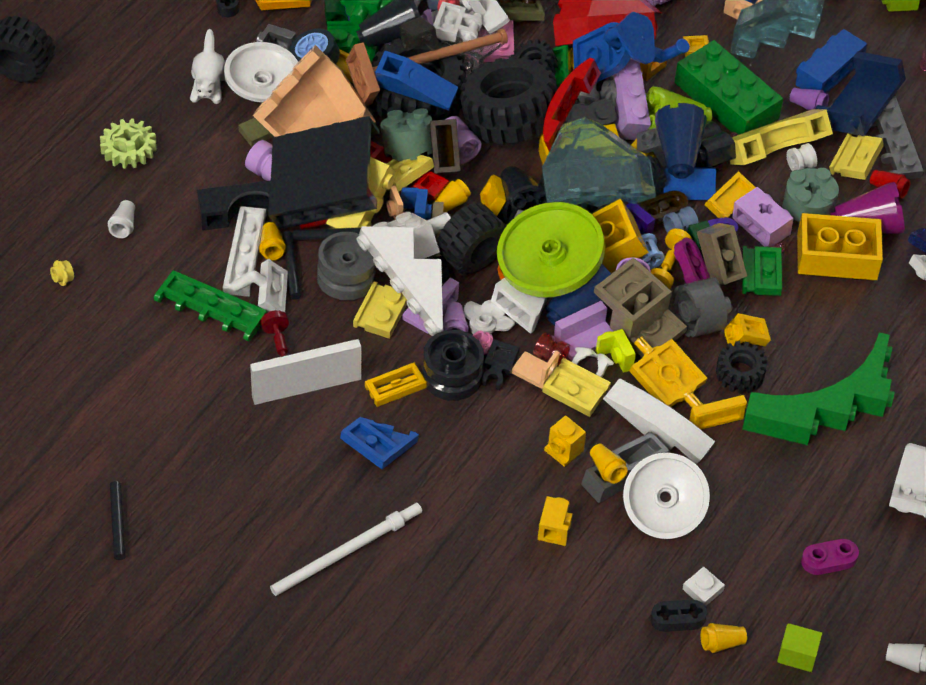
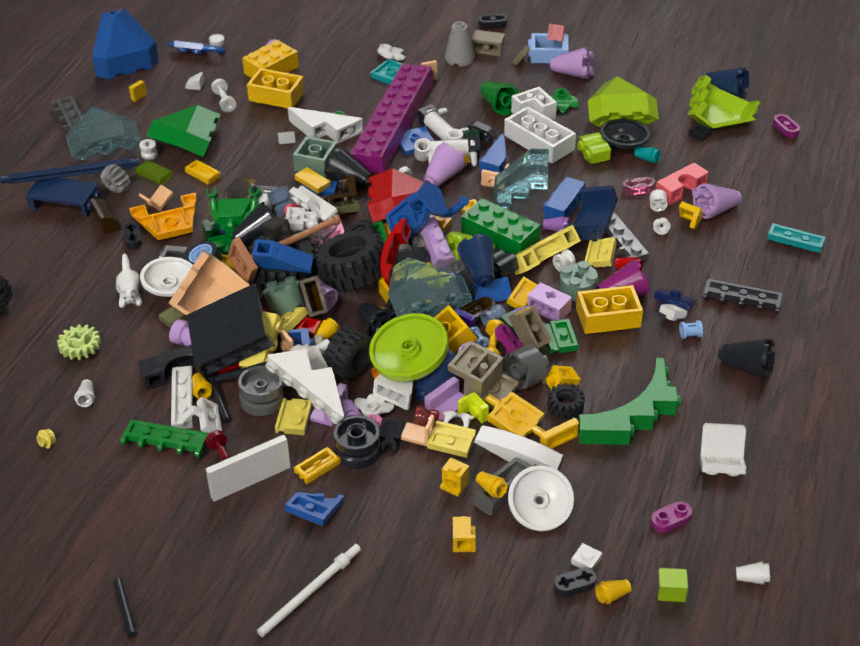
camera: 10 degrees left, 10 degrees down
yellow tile [480,175,506,216] -> none

